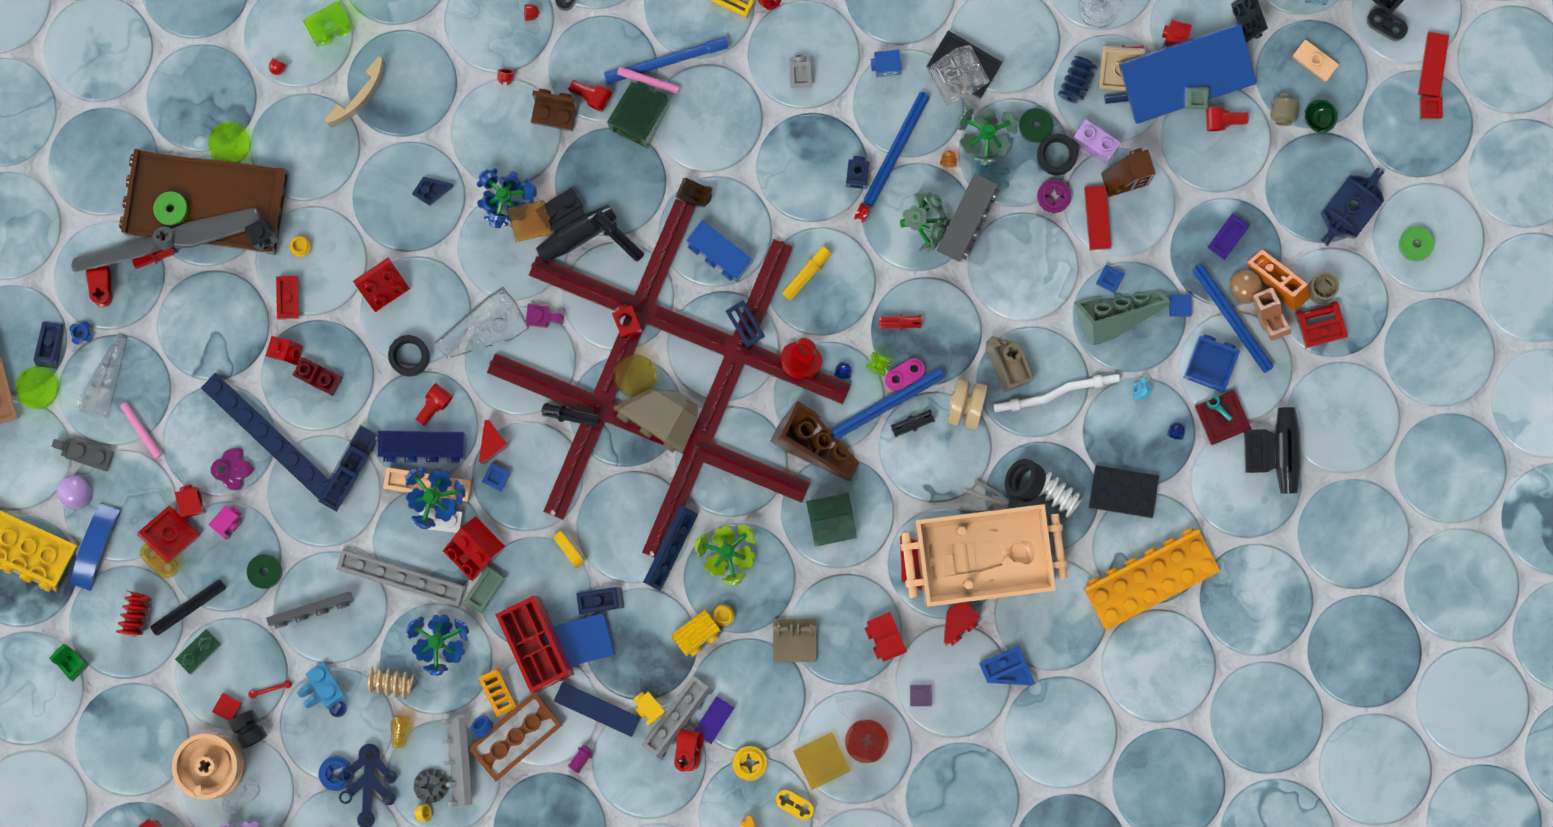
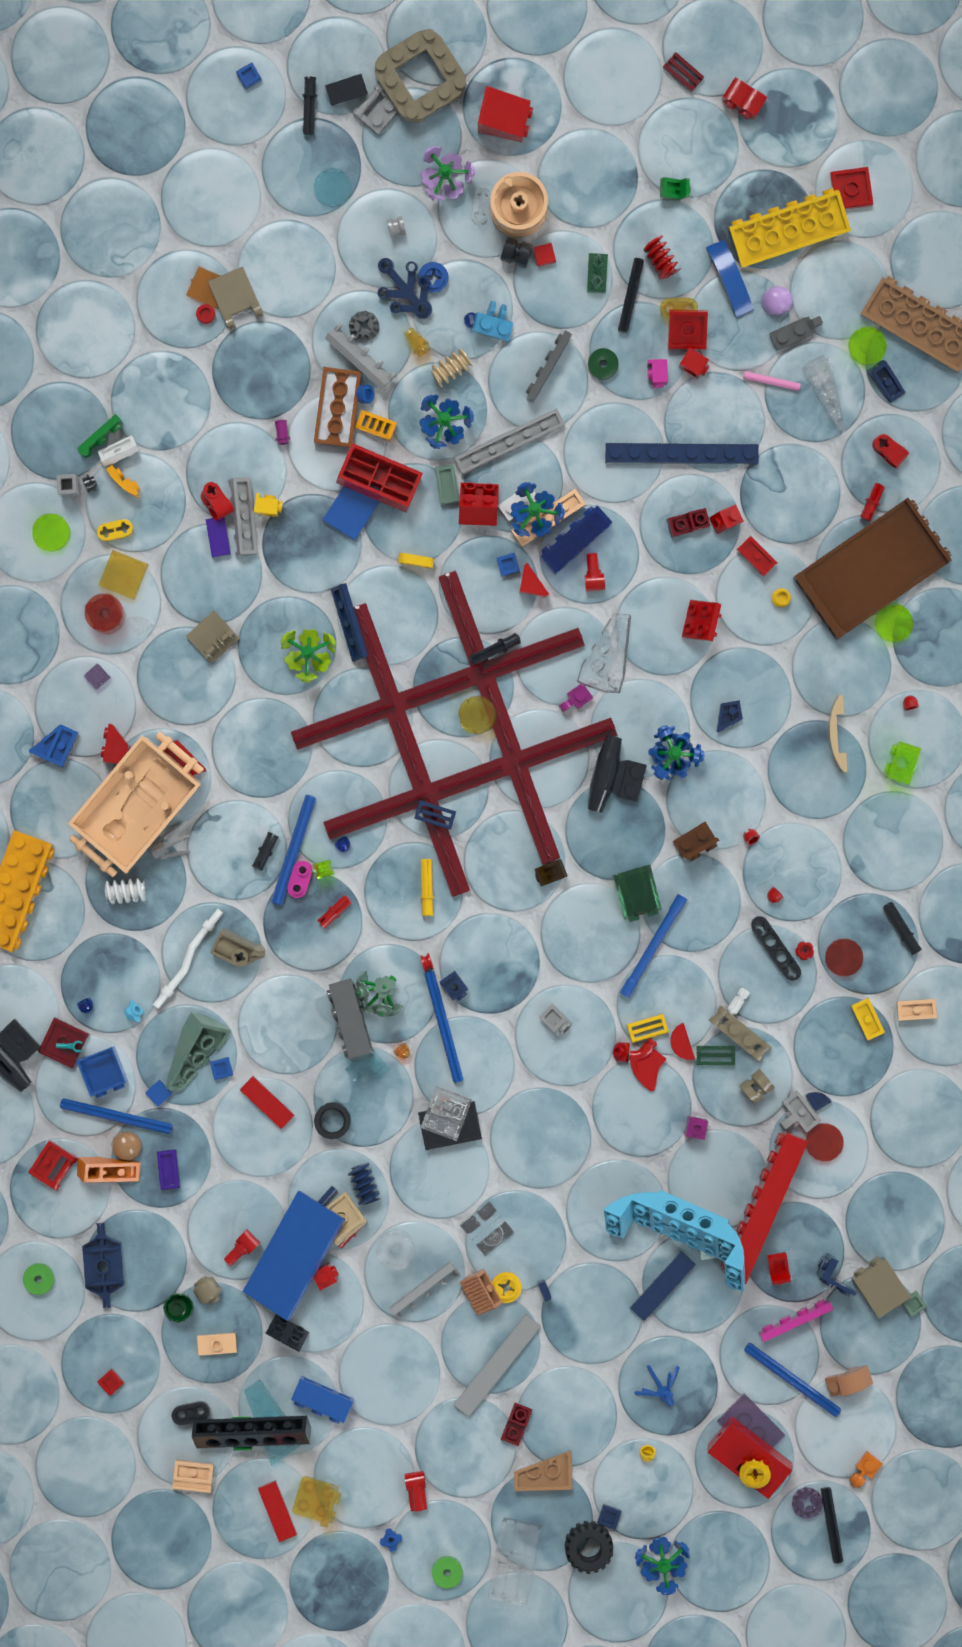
camera: 130 degrees right, 5 degrees up
blue plate [69,321,93,345] -> none
dark grey piece [71,208,261,272] -> none
bright green piece [153,191,189,226] -> none
magenta plate [210,448,254,490] -> none
black brick [244,218,279,251] -> none
red hinge [248,680,292,699] -> none
dark blue slope [318,424,379,512] -> none
black tyre [388,335,430,377] -> none
yellow hinge [413,804,432,822] -> none
clear orange piece [507,200,552,242] -> none
dark blue tile [554,682,641,737] -> none
red pin [568,80,612,112] -> none
dark blue slope [576,587,624,615] -> none
black axle [592,210,644,262] -> none
red brick [612,304,642,340] -> none
dark tan brick [613,389,698,453] -> none
bright pink bar [617,67,679,94] -> none
yellow brick [671,610,721,657] -> none
blue brick [686,220,753,282] -> none
yellow plate [713,605,734,626] -> none
yellow gear [732,746,767,781] -> none
reddish brown wedge [770,401,859,481] -> none
red tile [779,338,823,379] -> none
clear green slope [806,492,857,547] -> none
red brick [864,612,907,662] -> none
blue brick [870,49,902,77] -> none
tan wheel [947,378,987,431] -> none
sand green plant [957,108,1018,166] -> none
black tyre [1004,459,1046,502] -> none
dark green piece [1019,108,1053,143] -> none
magenta gear [1037,180,1071,214] -> none
lavender brick [1072,119,1121,165] -> none
black plate [1088,465,1159,518] -> none
reddish brown wedge [1101,148,1156,197] -> none
sand green tile [1185,86,1209,109] -> none
nougat brick [1253,288,1291,341] -> none
dark tan wheel [1308,272,1339,304] -> none
red tile [1417,32,1449,97] -> none

